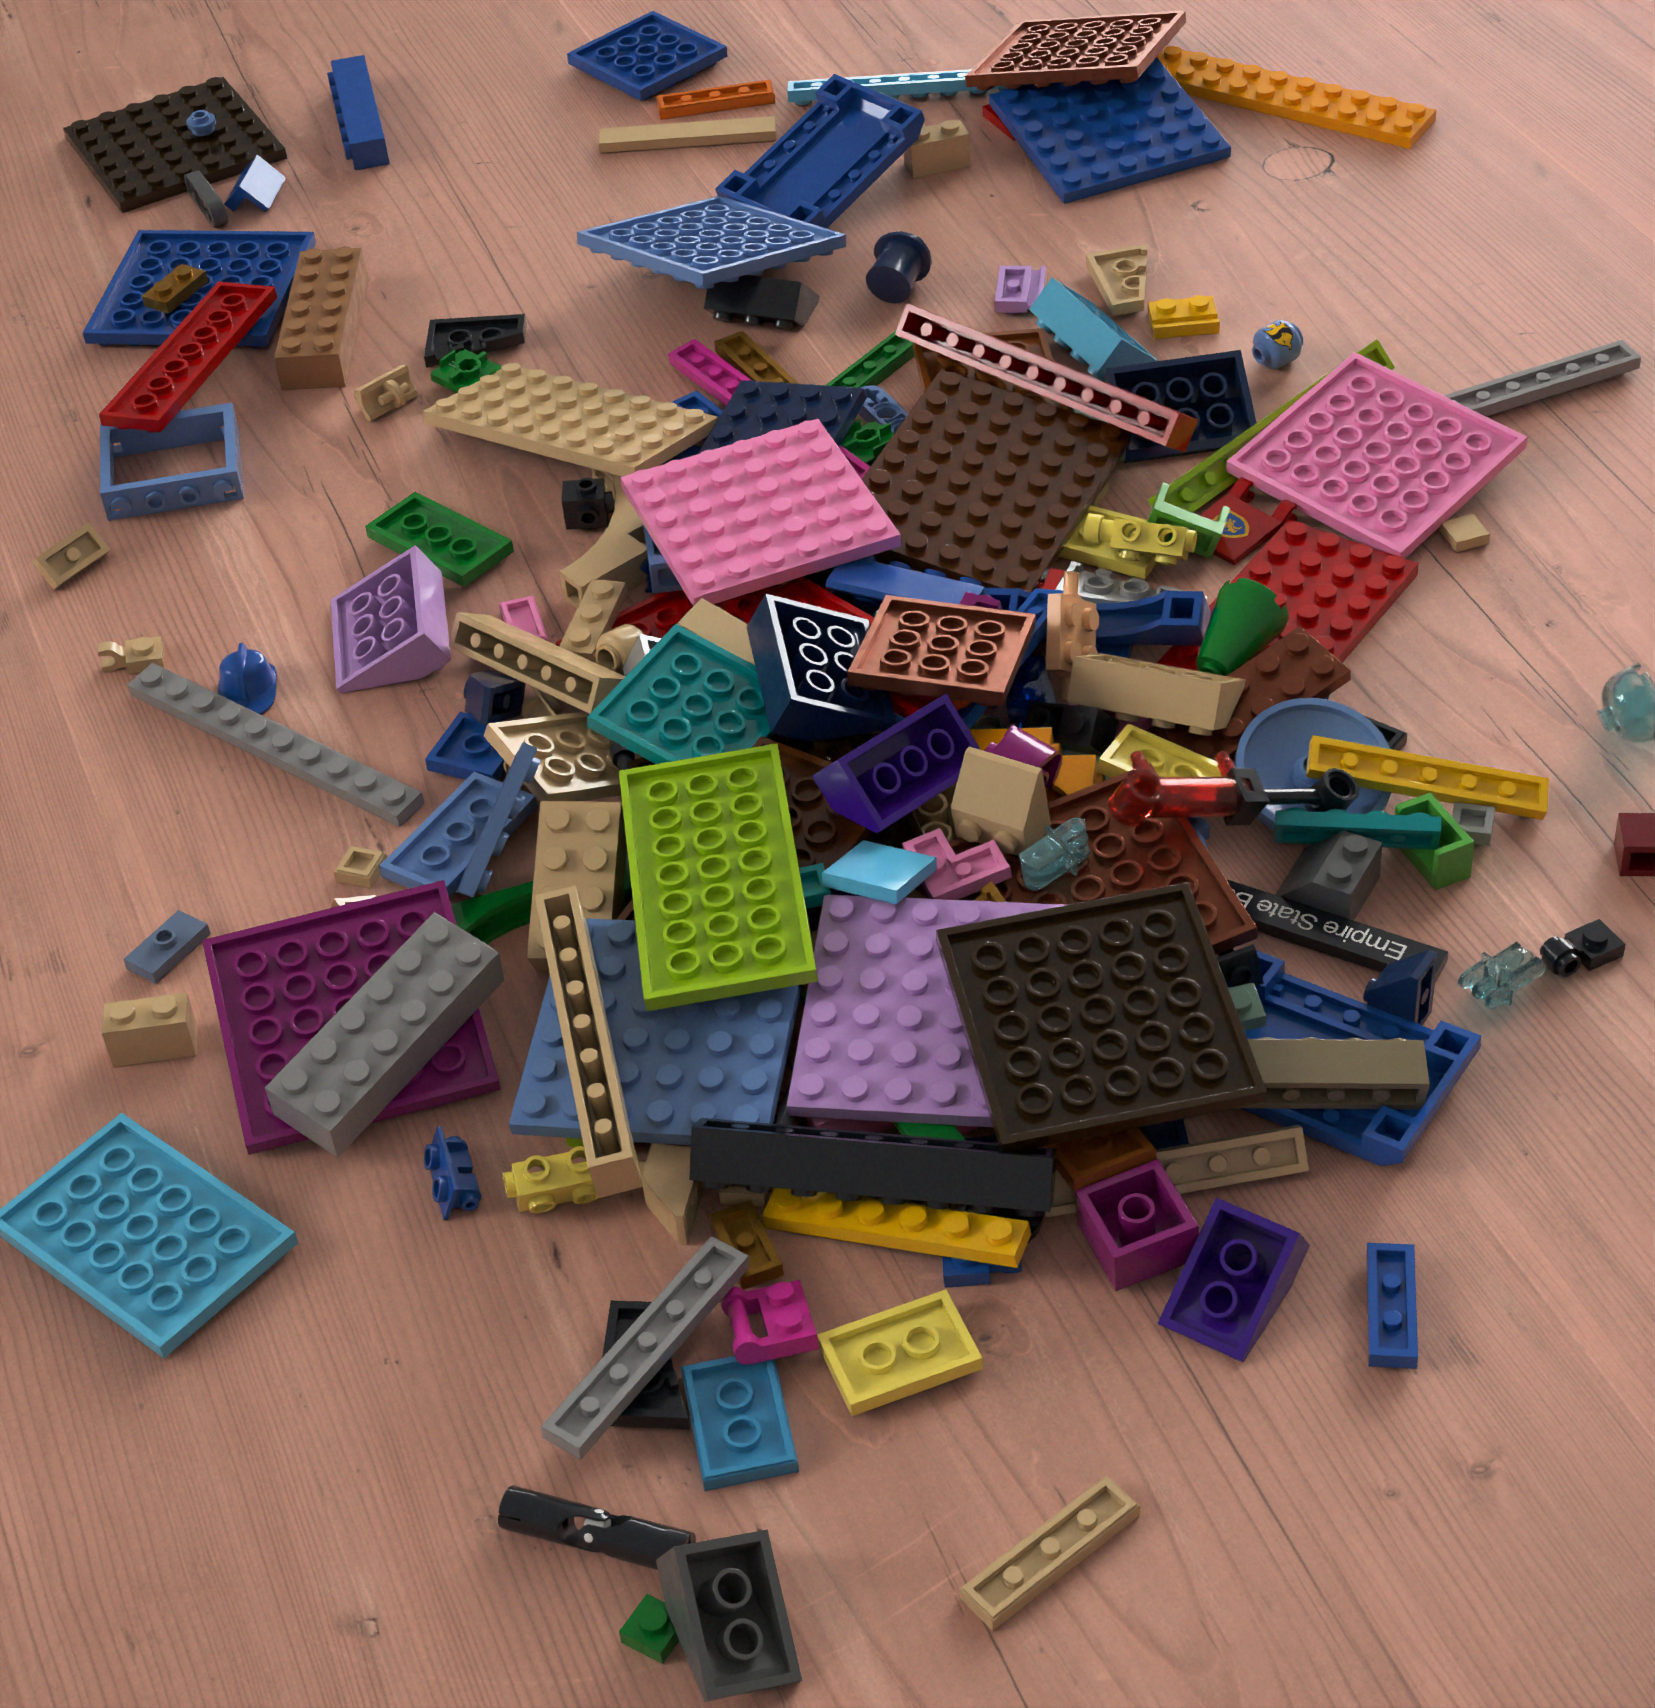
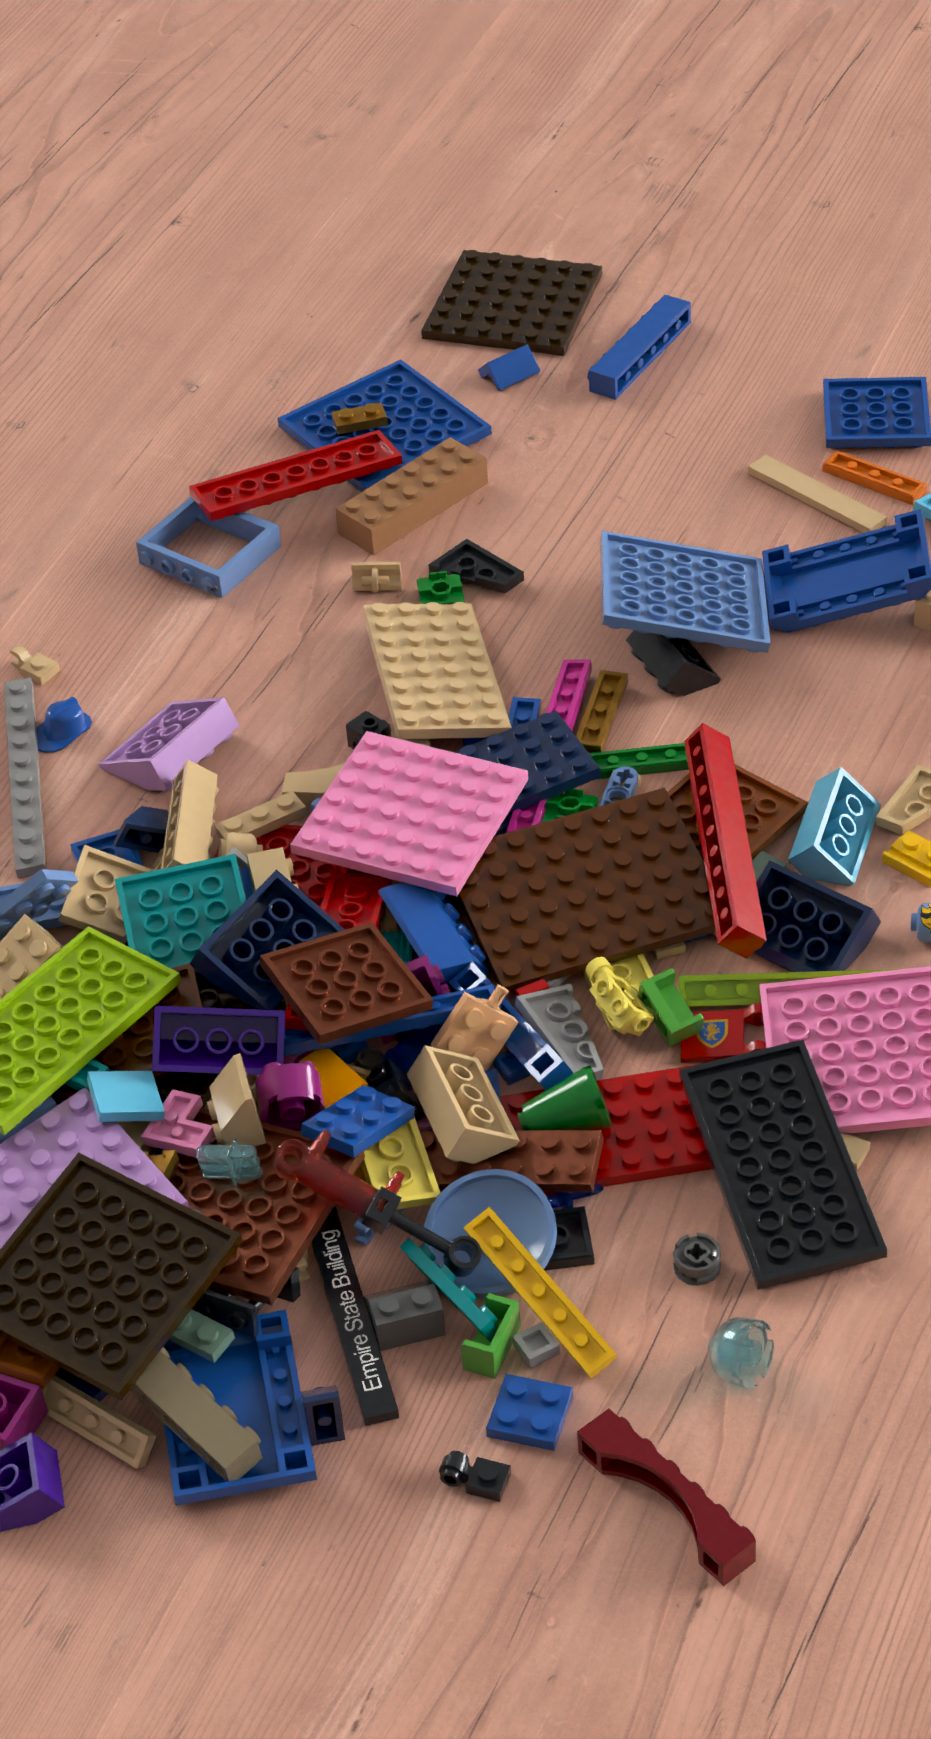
camera: 45 degrees right, 0 degrees up
tan plate [32,522,111,590] -> none
dark grey beam [184,170,228,227] -> none
medium blue plate [186,110,216,136] -> none
green plate [365,492,514,587] -> none
bright pink tile [498,596,549,642] -> none
dark blue piece [866,231,932,304] -> none
lavender plate [995,266,1046,314] -> none
blue plate [1366,1242,1418,1369] -> none
clear light blue arm [1458,941,1546,1010] -> none
none -> blue plate [301,1085,415,1158]
none -> blue plate [486,1374,573,1451]
none -> dark grey wheel [673,1233,721,1286]
none -> black plate [679,1039,888,1290]

